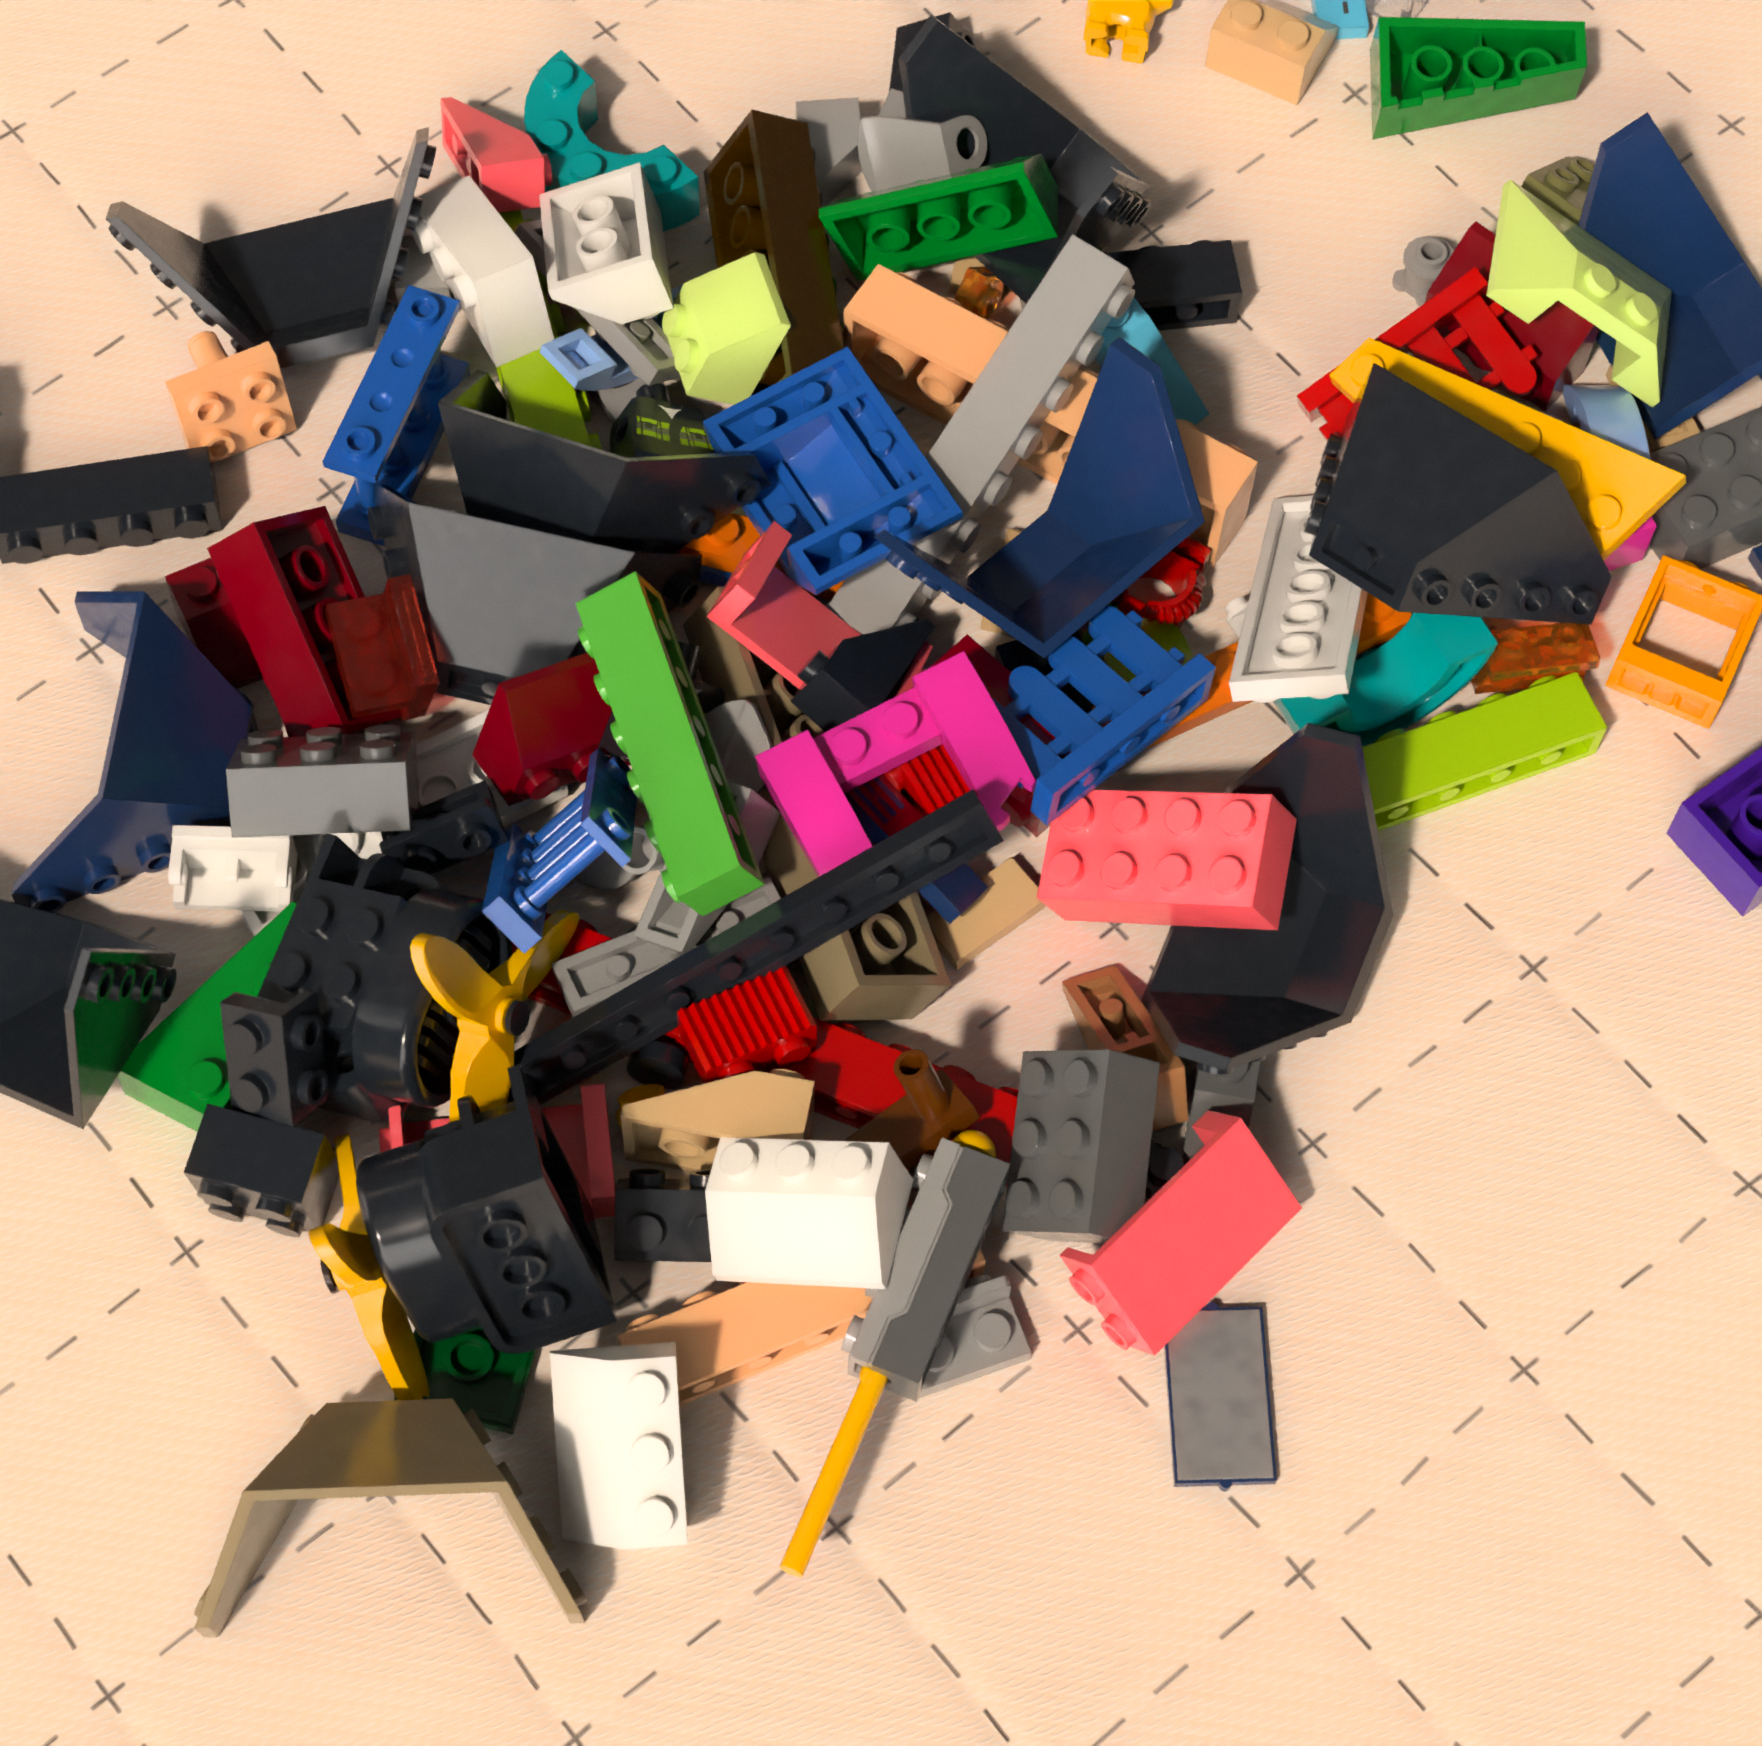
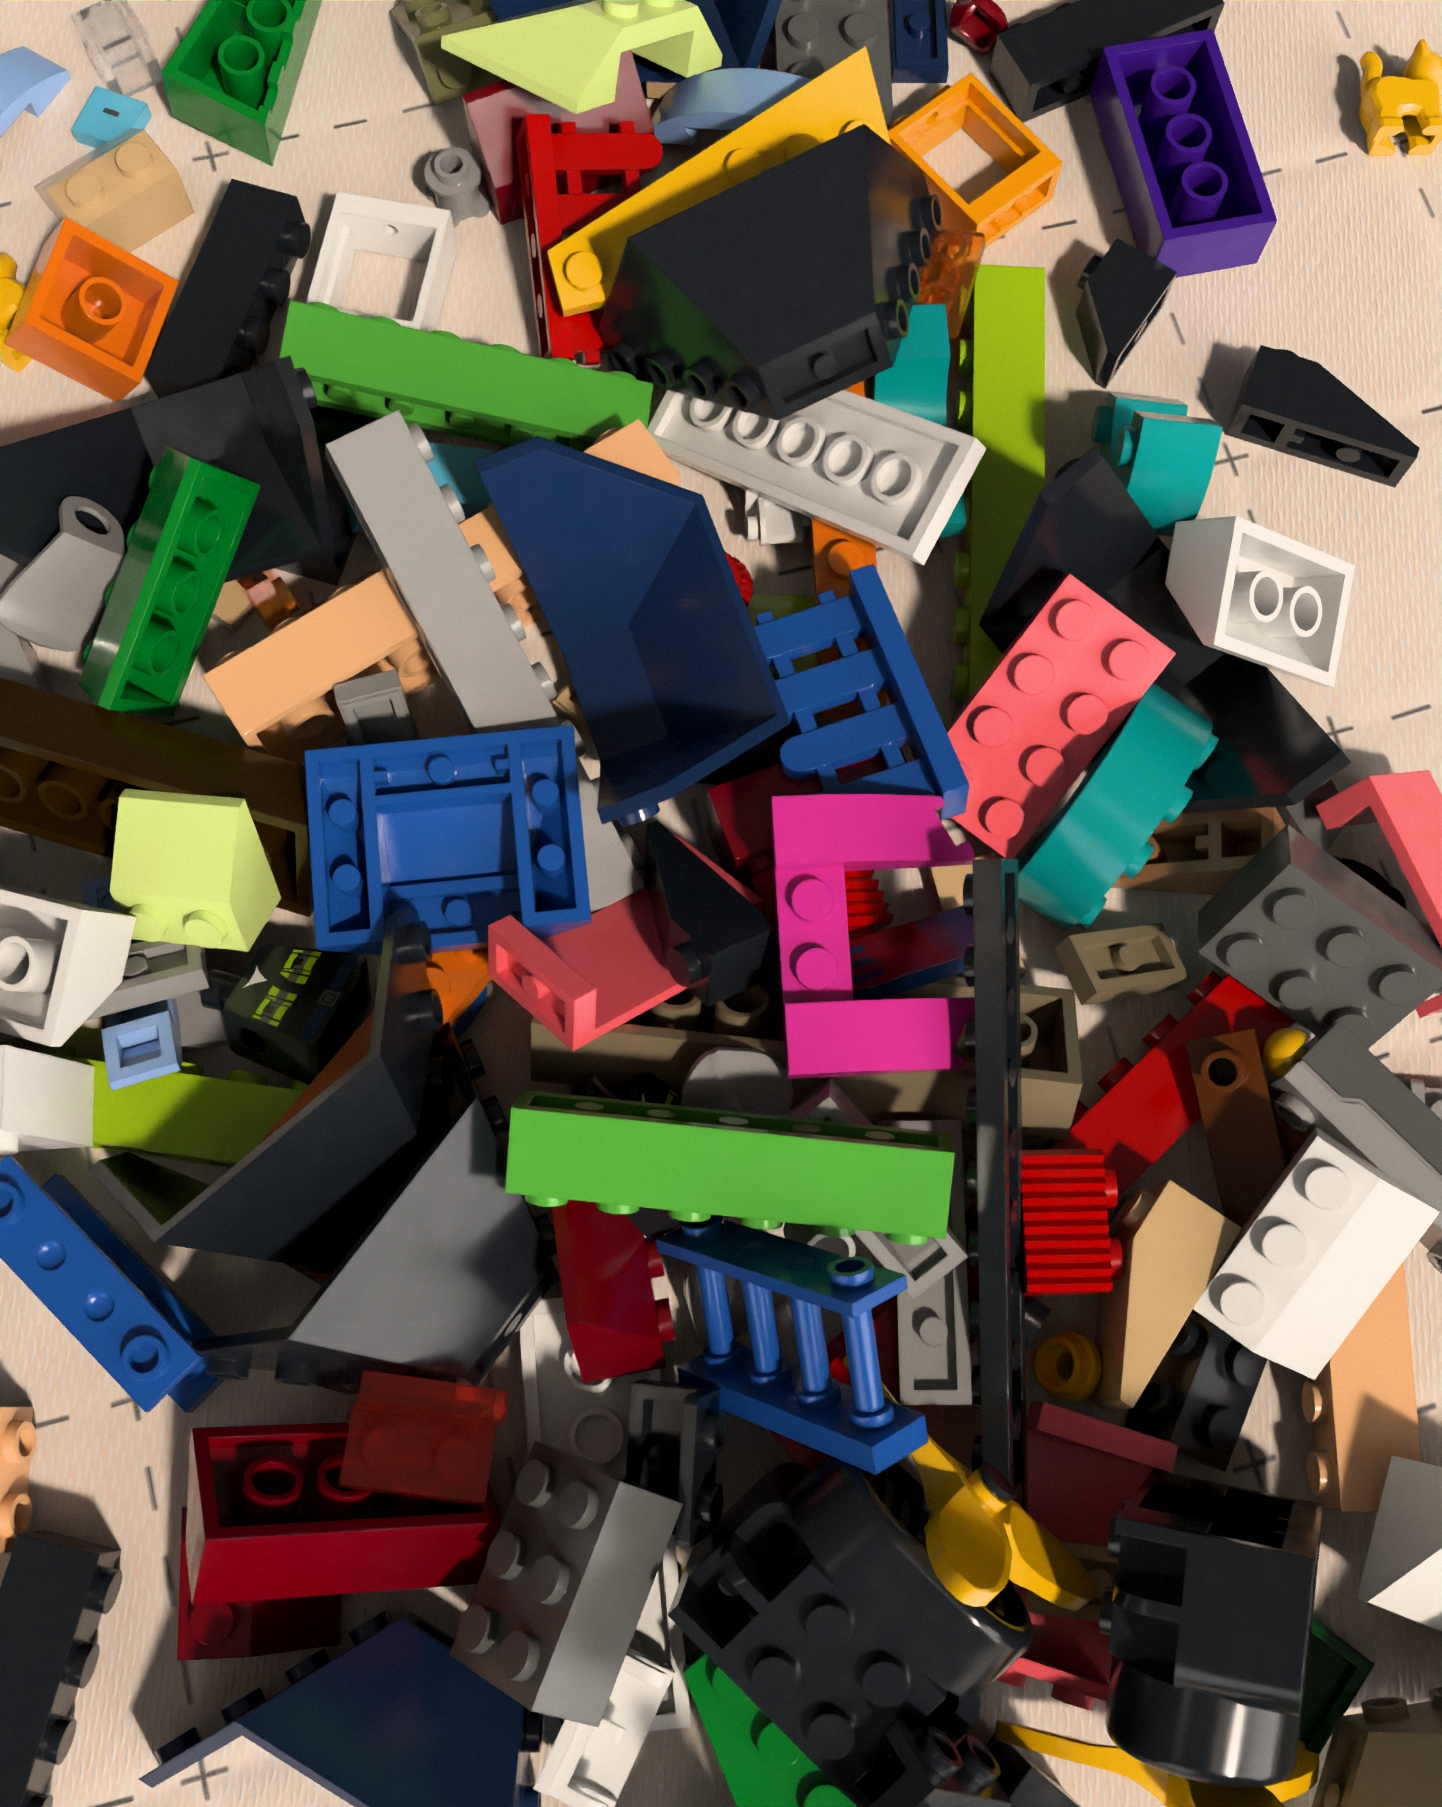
camera: 65 degrees left, 10 degrees up
none -> orange brick [4,217,179,403]
none -> black brick [145,179,311,399]
none -> bright green brick [279,300,653,452]
none -> white window [306,192,458,332]
none -> light grey tile [333,669,420,746]
none -> teal brick [1018,683,1219,931]
none -> dark tan plate [1054,923,1190,1005]
none -> black slope [1076,238,1177,389]
none -> teal brick [1091,392,1223,537]
none -> white slope [1165,516,1355,687]
none -> black slope [1226,345,1420,488]

